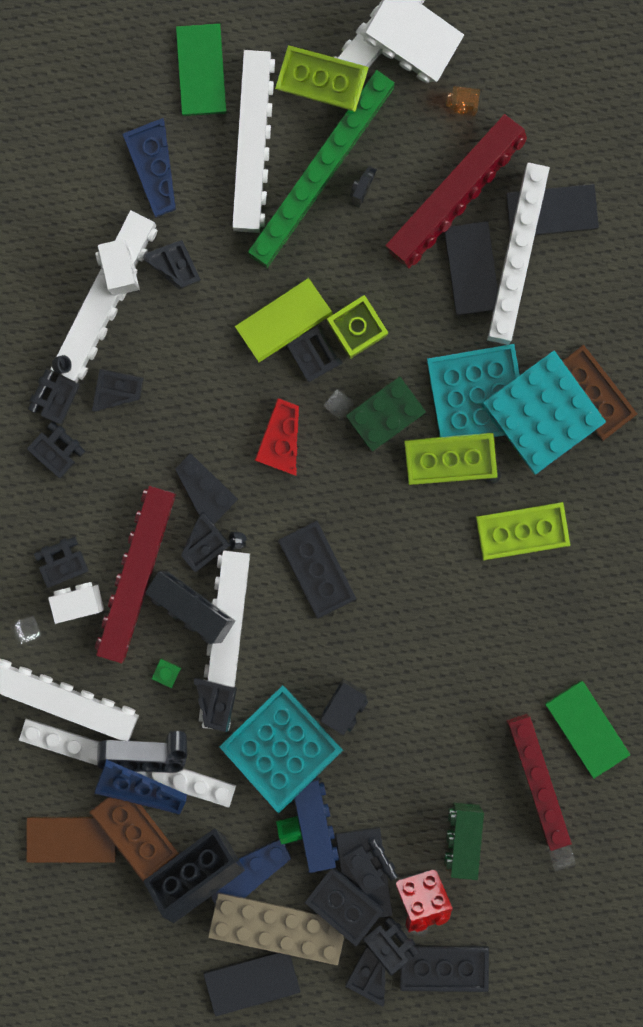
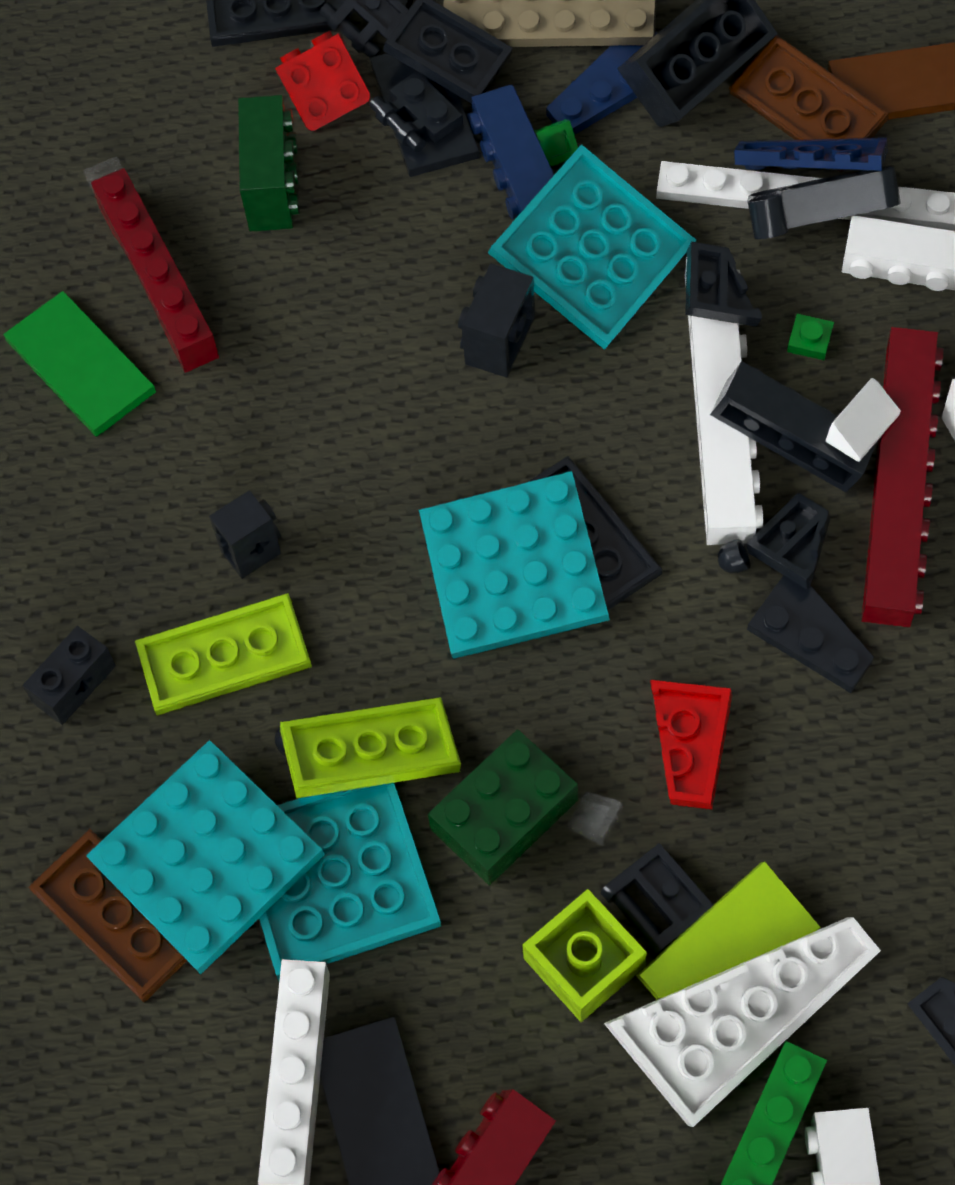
camera: 175 degrees right, 25 degrees down
none -> black brick [22,625,116,726]
none -> black brick [209,490,281,579]
none -> teal plate [419,471,610,658]
none -> white wing [604,917,881,1127]
none -> white slope [825,378,901,462]

